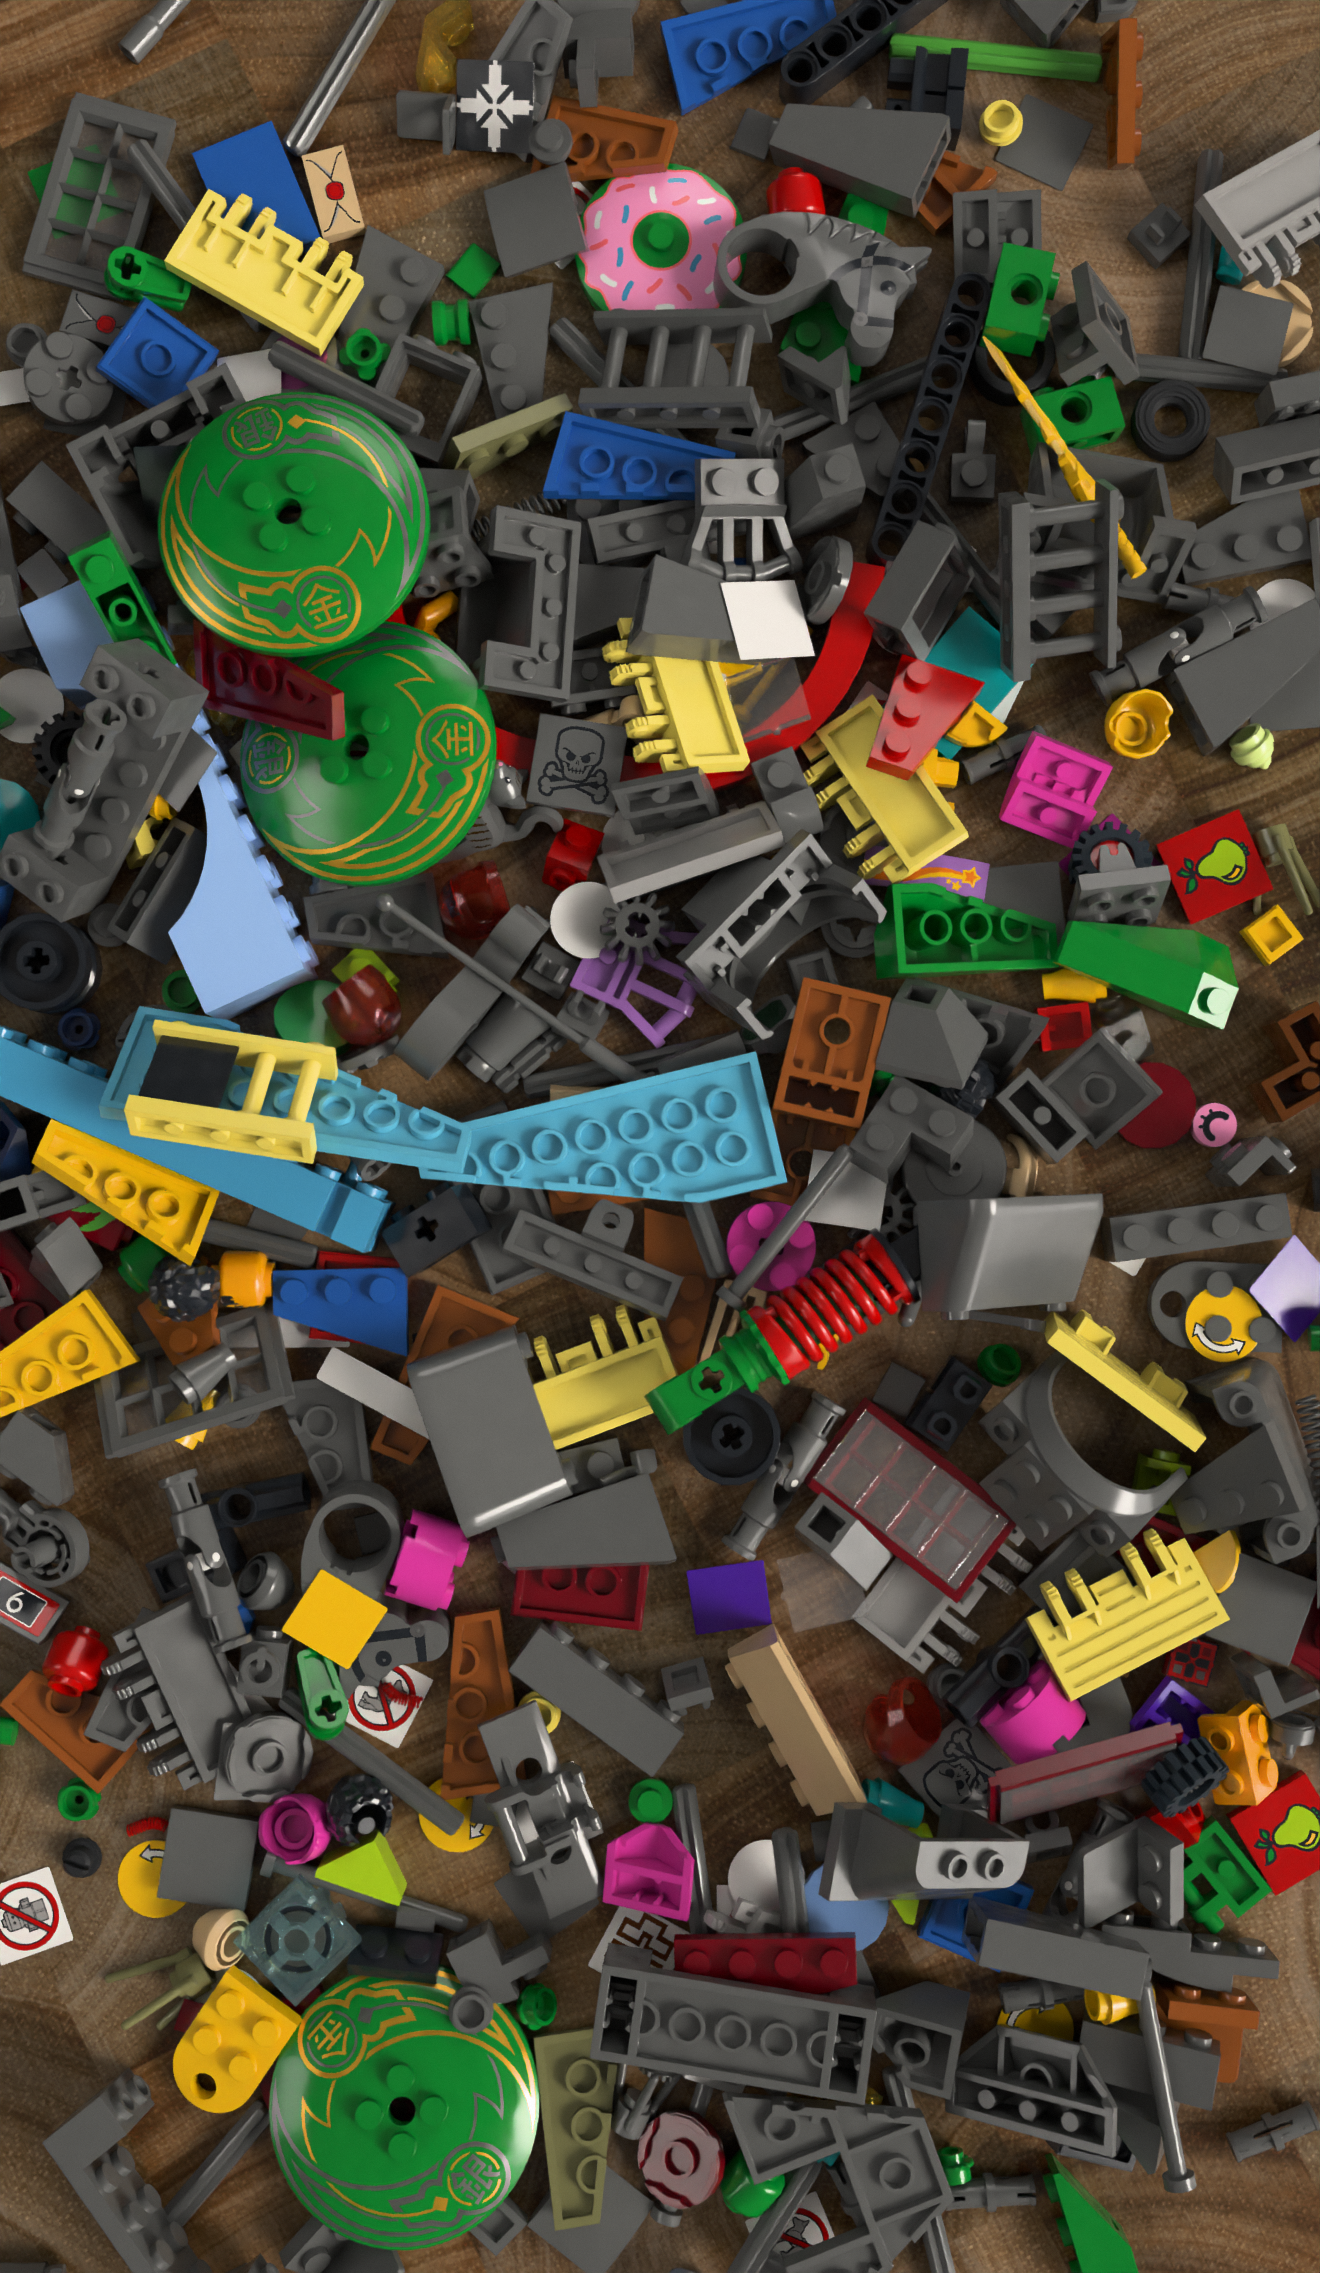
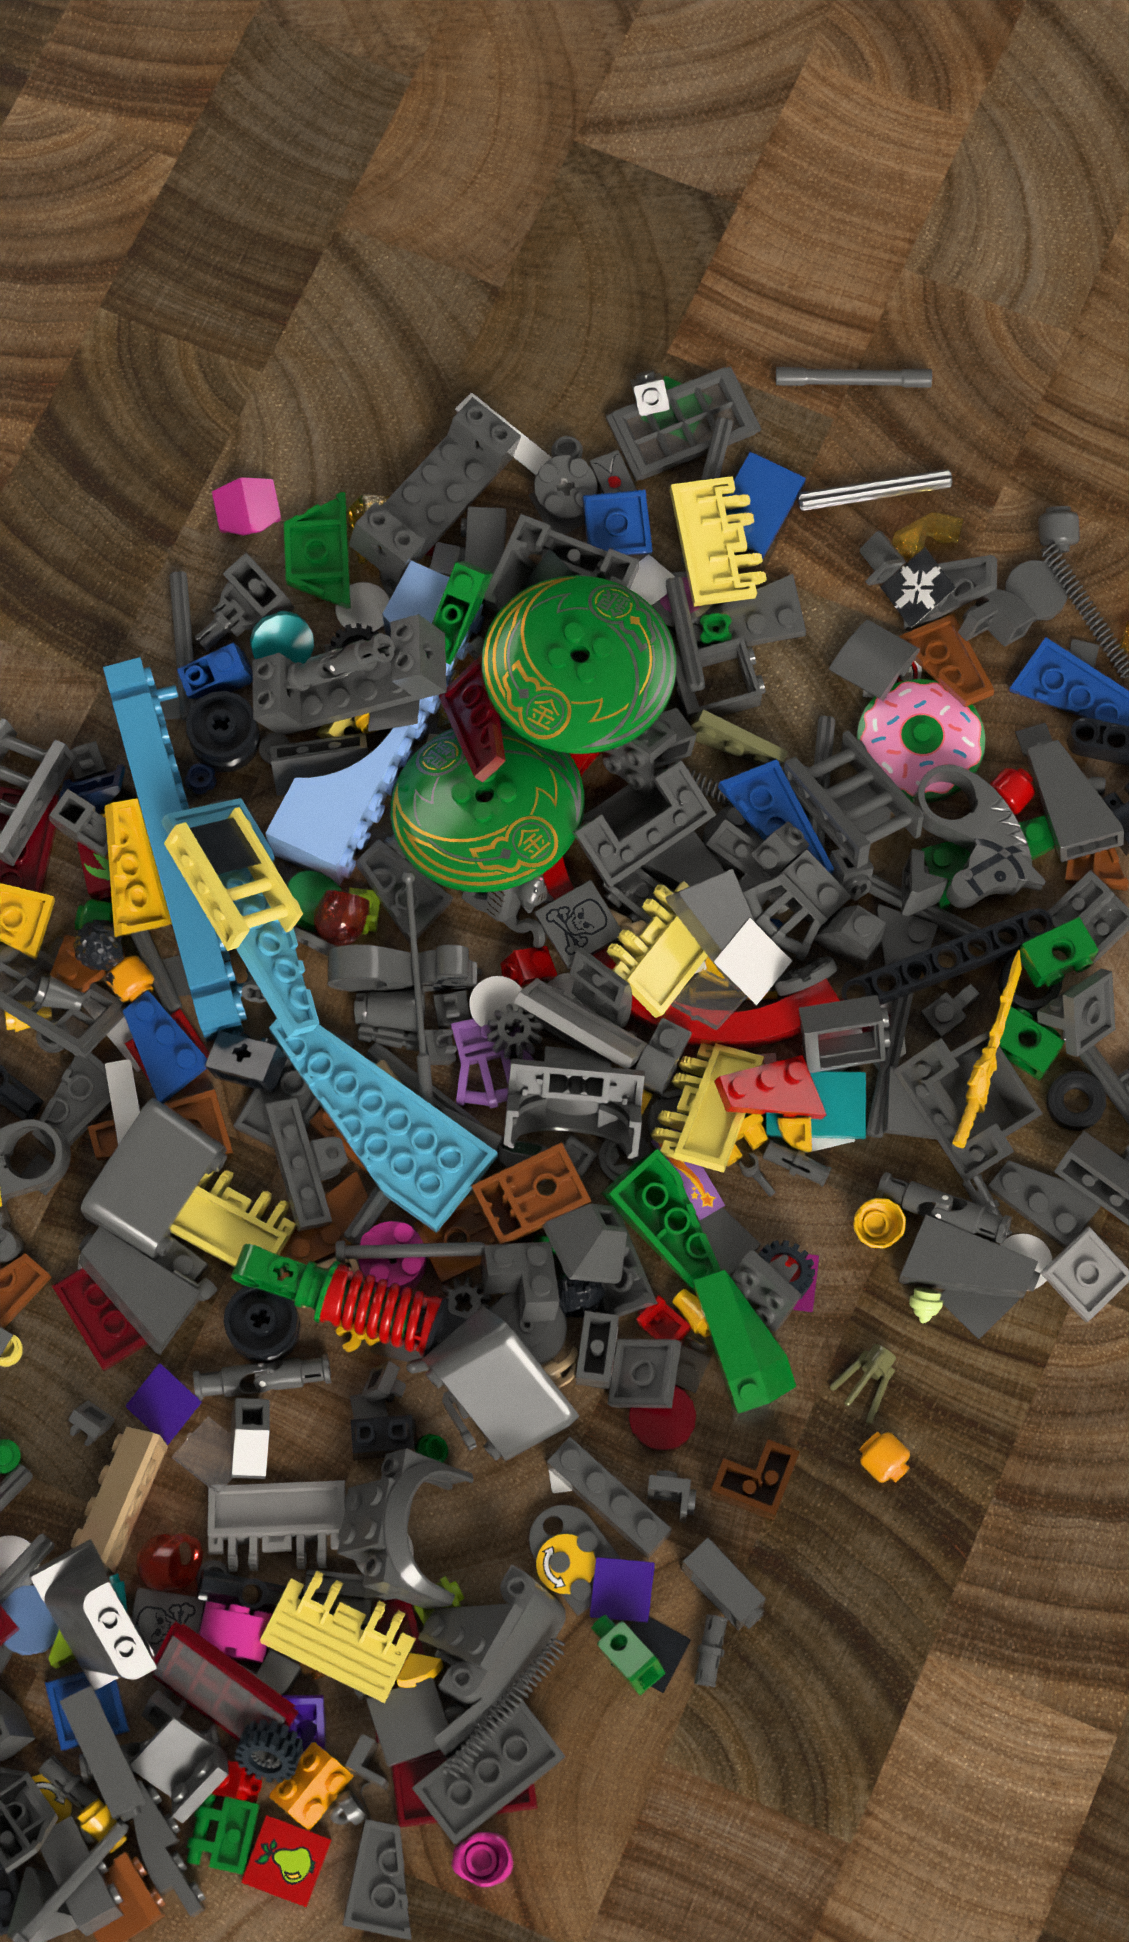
camera: 50 degrees right, 15 degrees down
dark grey slope [28,1217,103,1305] -> none
green piece [104,246,192,312] -> none
green plate [162,970,201,1013] -> none
tan tile [302,145,366,244] -> none
dark pink brick [384,1508,470,1611] -> none
light orange arm [413,590,458,641] -> none
green wheel [432,299,471,346] -> none
clear red helmet [438,860,511,940] -> none
green piece [445,243,501,299] -> none
dark grey wing [469,282,554,420] -> none
dark grey brick [508,1619,684,1778] -> none
dark grey plate [529,118,573,166] -> none
clear piece [803,1397,1016,1603] -> none
white sticker [804,1149,887,1232] -> none
dark grey fence [998,479,1124,682] -> none
dark pink slope [999,731,1113,849] -> none
light yellow hinge [1044,1309,1207,1452] -> none
red tile [1155,809,1274,926] -> none
tile [1162,1637,1219,1688] -> none
bright pink tile [1190,1103,1237,1147] -> none
yellow tile [1239,904,1304,966] -> none
none -> dark grey tile [360,1361,406,1403]
none -> bracket [630,370,670,416]
none -> dark grey hand [739,1153,776,1197]
none -> dark grey bracket [751,822,810,878]

